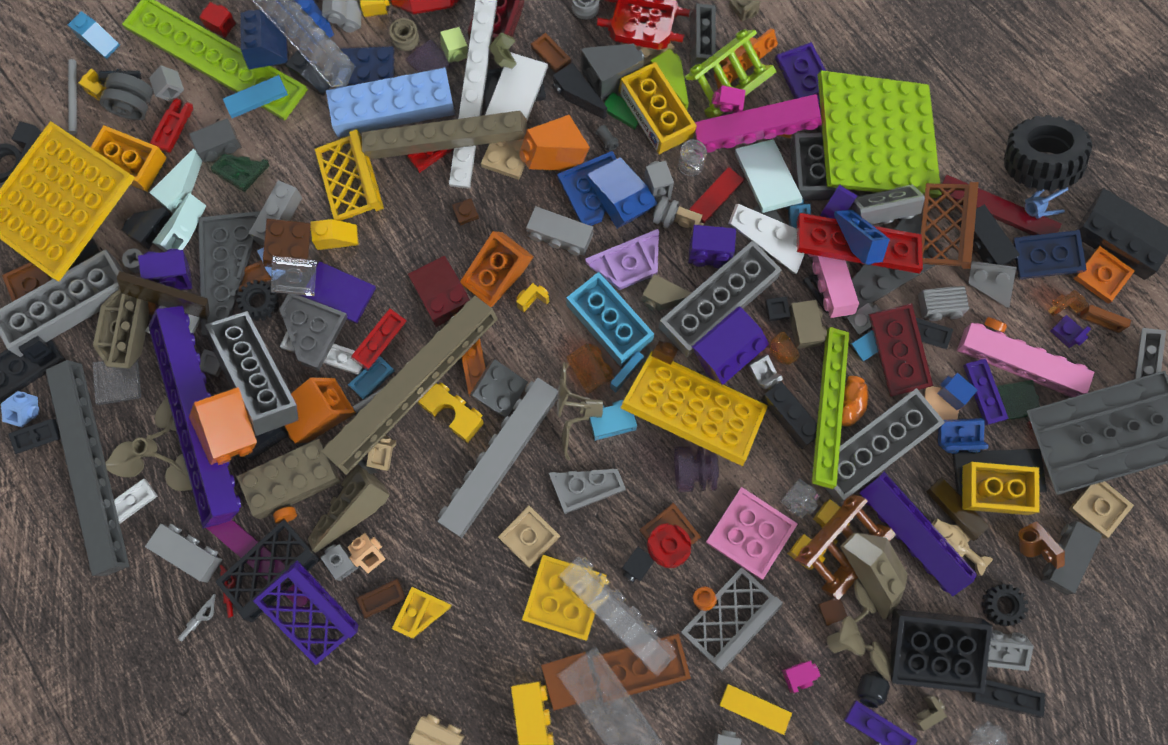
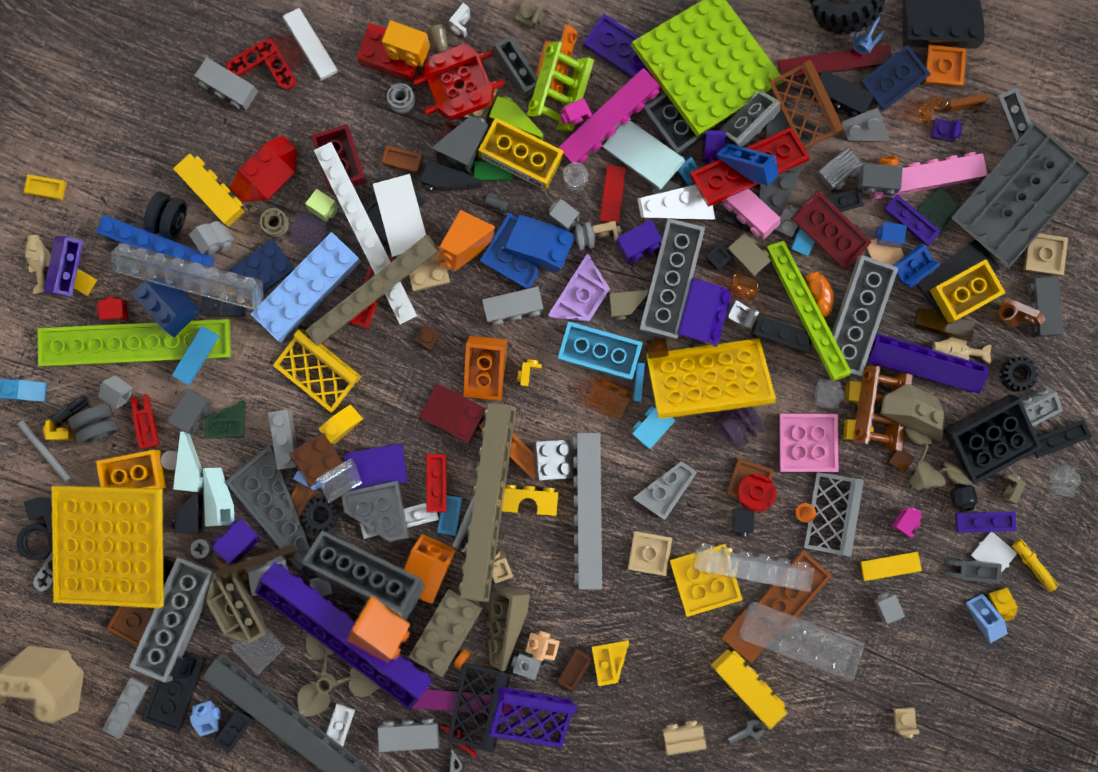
camera: 30 degrees left, 10 degrees up
olive bracket [489,33,517,69] -> none
dark tan plant [557,362,603,461] -> none
none -> light grey tile [161,451,178,470]
none -> dark grey brick [858,163,903,196]

